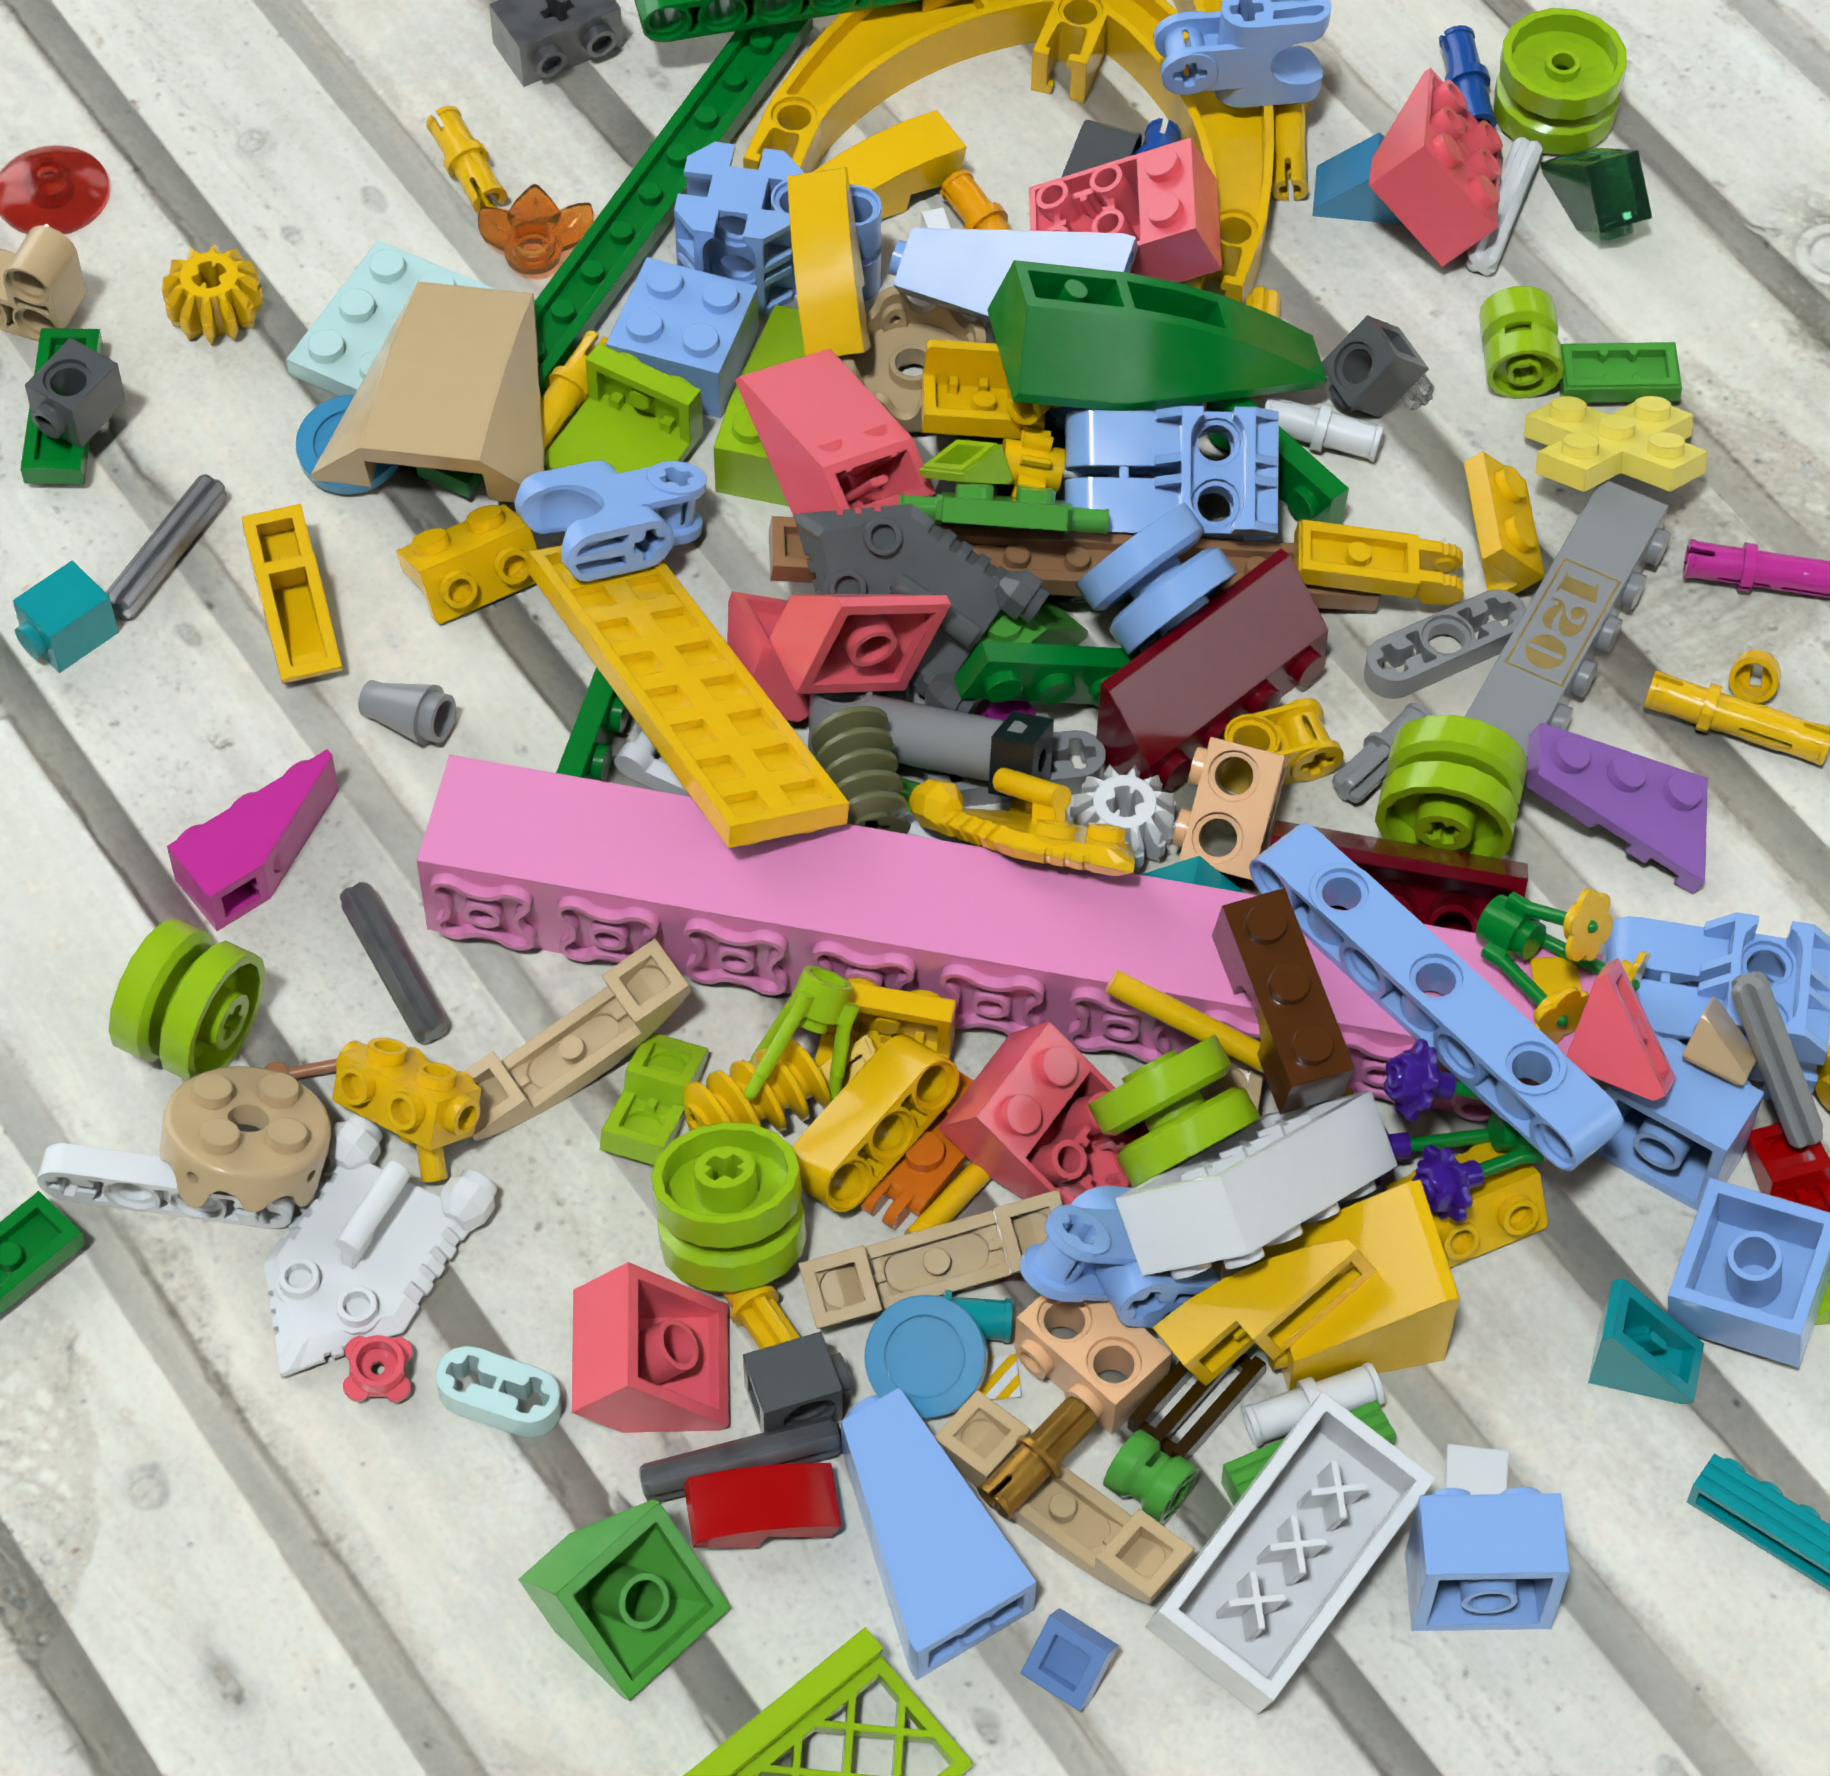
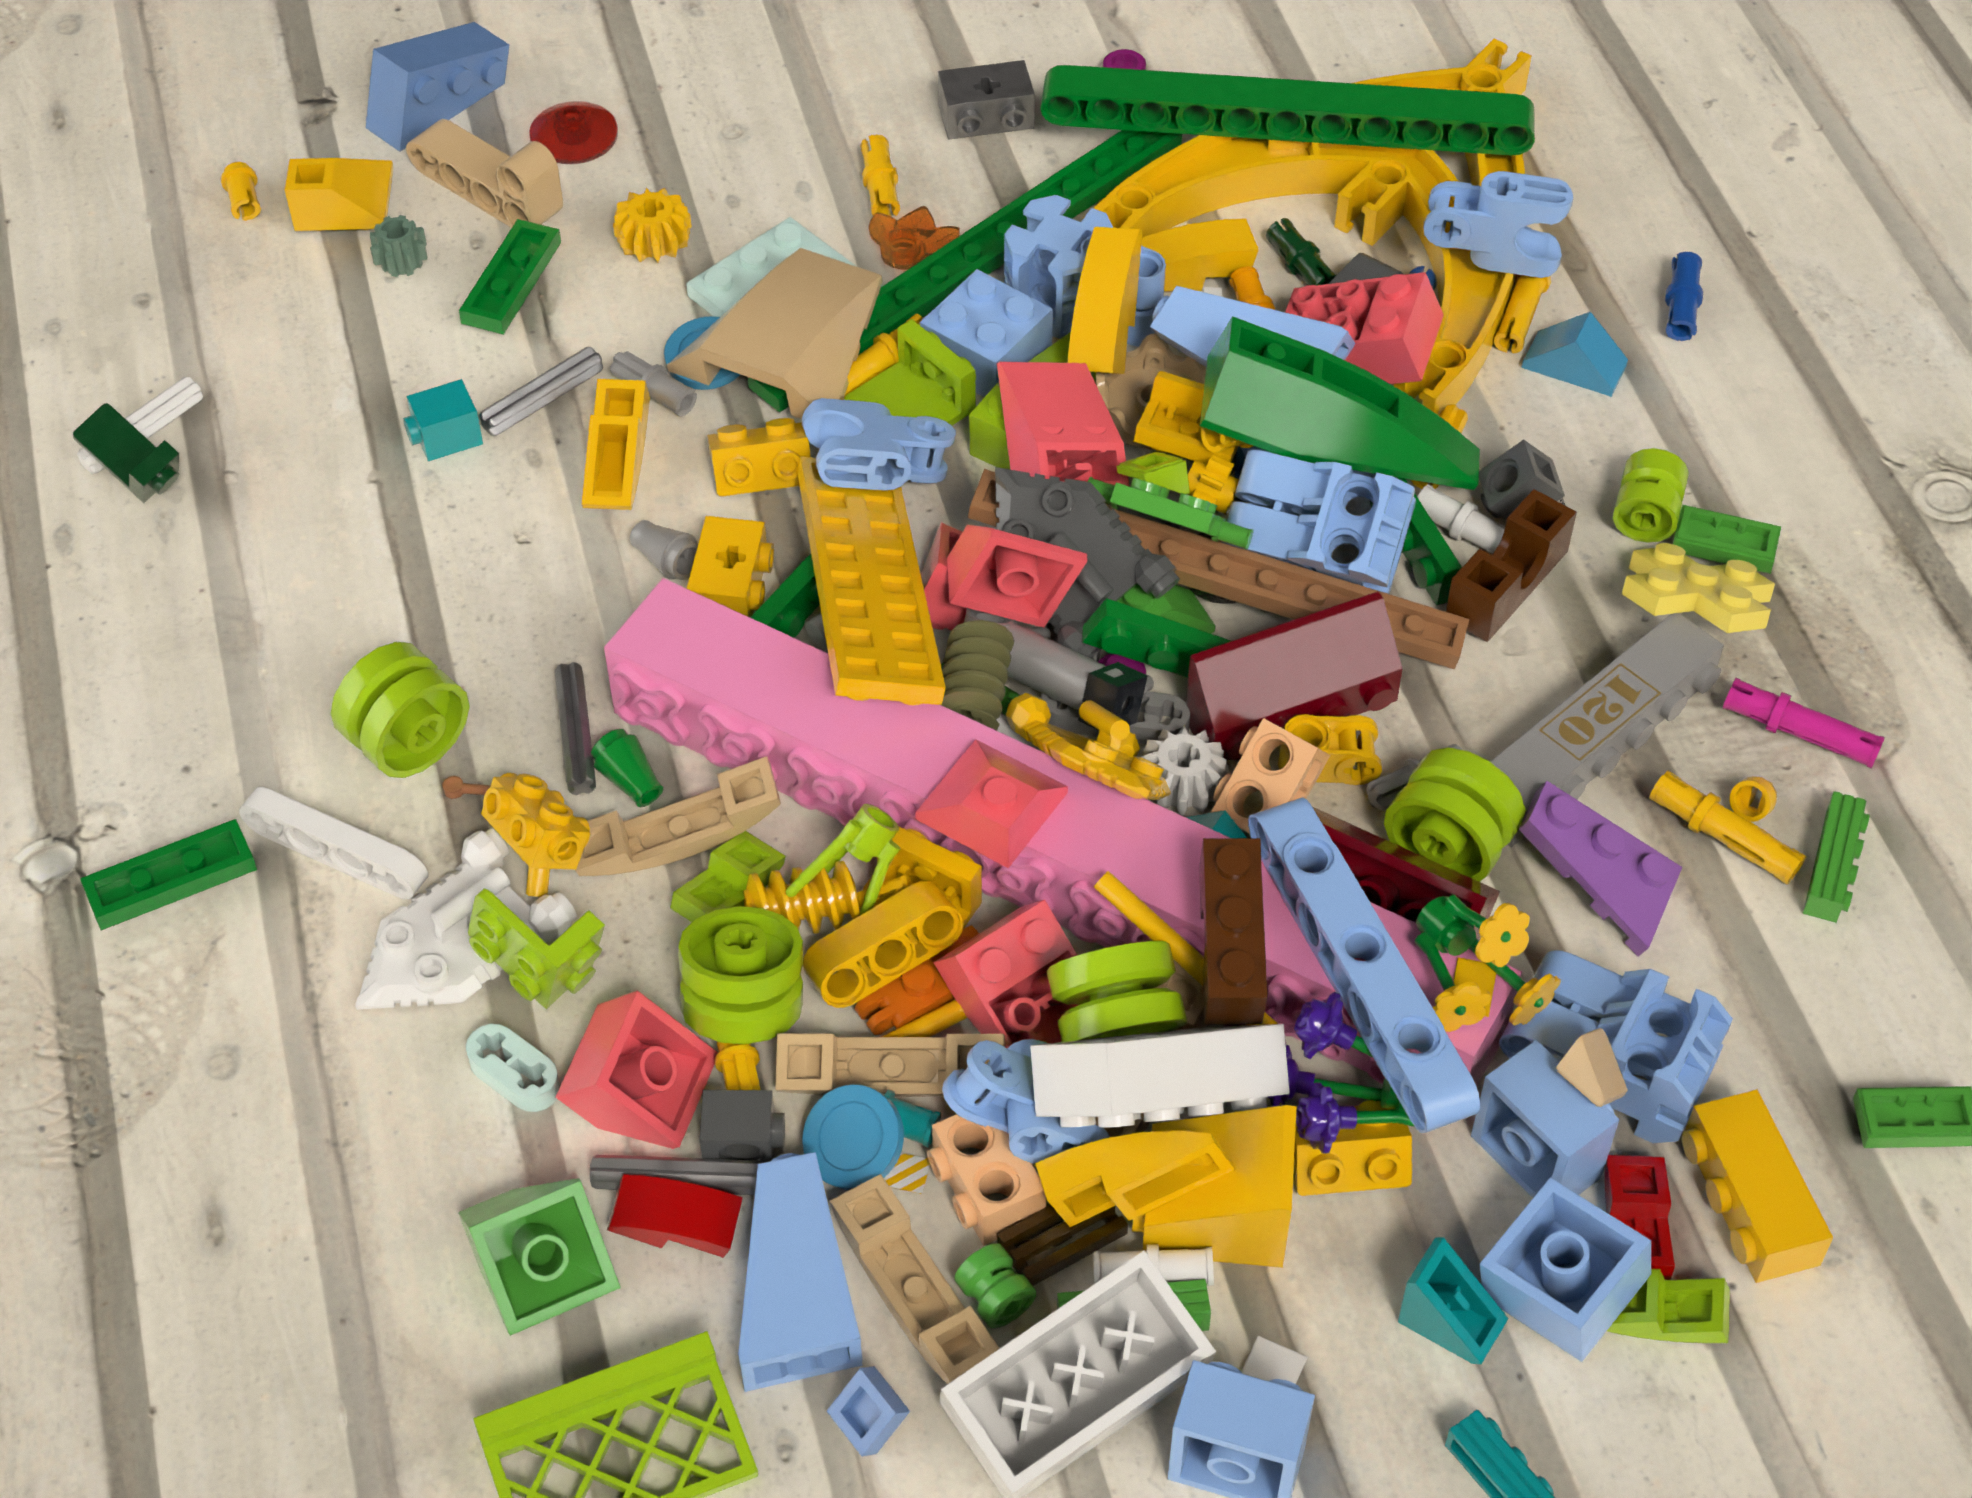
camera: 20 degrees right, 5 degrees down
dark grey brick [25,338,126,448] -> none
tan plate [160,1066,331,1213] -> none
dark pink slope [167,749,339,931] -> none
coral plate [343,1335,413,1403] -> none
pearl gold axle [977,1396,1098,1520] -> none
light blue wheel [1076,502,1238,656] -> none
yellow hinge [1294,519,1464,606] -> none
light grey beam [1364,589,1526,699] -> none
coral slope [1369,67,1503,267] -> none
yellow bracket [1464,451,1545,594] -> none
white axle [1466,137,1543,276] -> none
lime wheel [1493,8,1627,155] -> none
clear green slope [1540,147,1653,240] -> none
coral slope [1567,958,1676,1101] -> none
light grey axle [1731,971,1823,1149] -> none
none -> lime bracket [468,888,605,1009]
none -> green cone [591,729,663,807]
none -> light grey axle [610,351,697,416]
none -> yellow brick [687,516,774,617]
none -> coral slope [915,739,1068,868]
none -> dark green pin [1266,218,1337,285]
none -> reddish brown arch [1446,489,1577,642]

